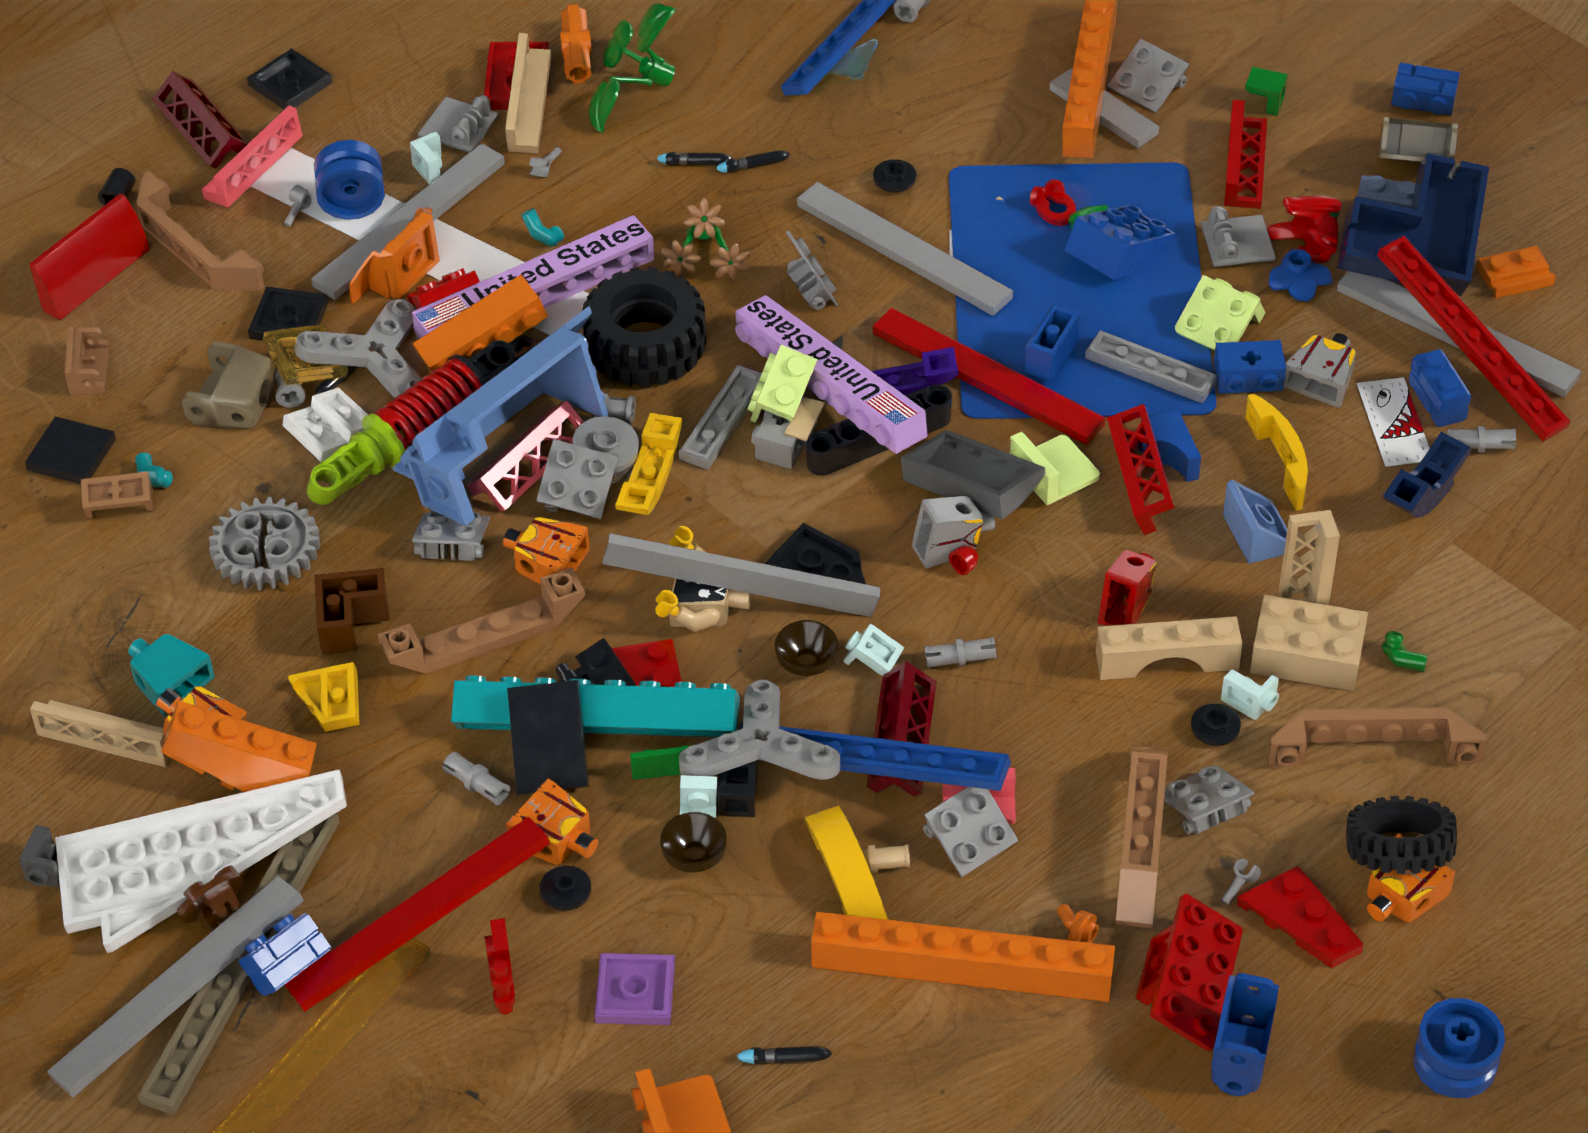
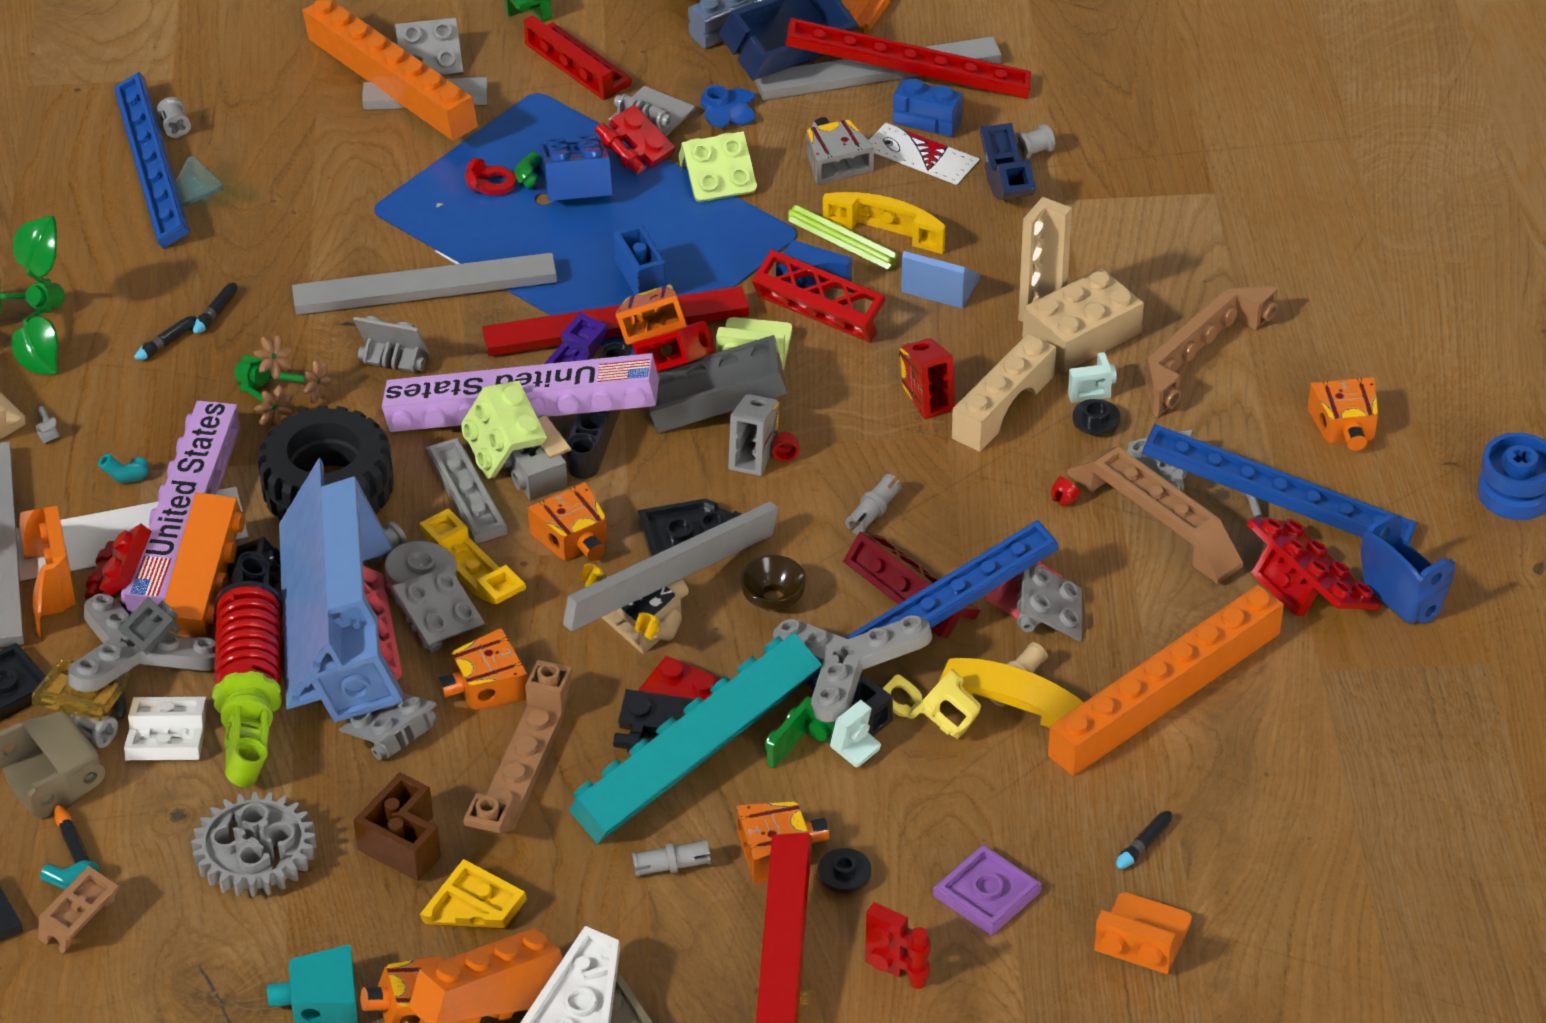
camera: 50 degrees left, 5 degrees down
black tile [507,680,589,795] -> none
dark brown piece [660,812,727,872] -> none
light aqua bracket [843,623,905,676] -> none
black piece [873,159,916,192] -> none
orange plate [1057,904,1099,943] -> none
light grey tile [1085,330,1217,404] -> none
blue brick [1213,340,1286,394] -> none
red wing [1236,866,1364,968] -> none
red hair [1267,196,1342,263] -> none
black tyre [1346,796,1457,874] -> none
green arm [1382,631,1428,672] -> none
light grey pin [1447,426,1516,452] -> none
none -> black piece [54,805,90,863]
none -> dark grey bracket [118,597,181,655]
none -> orange torso [528,482,607,561]
none -> red plate [595,104,676,175]
none -> orange torso [615,284,687,345]
none -> red torso [632,321,714,371]
none -> lime axle [788,205,898,270]
none -> light yellow piece [882,669,981,739]
none -> light grey bush [1015,124,1055,160]
none -> red hinge [1051,476,1082,506]
none -> blue tile [1142,424,1417,544]

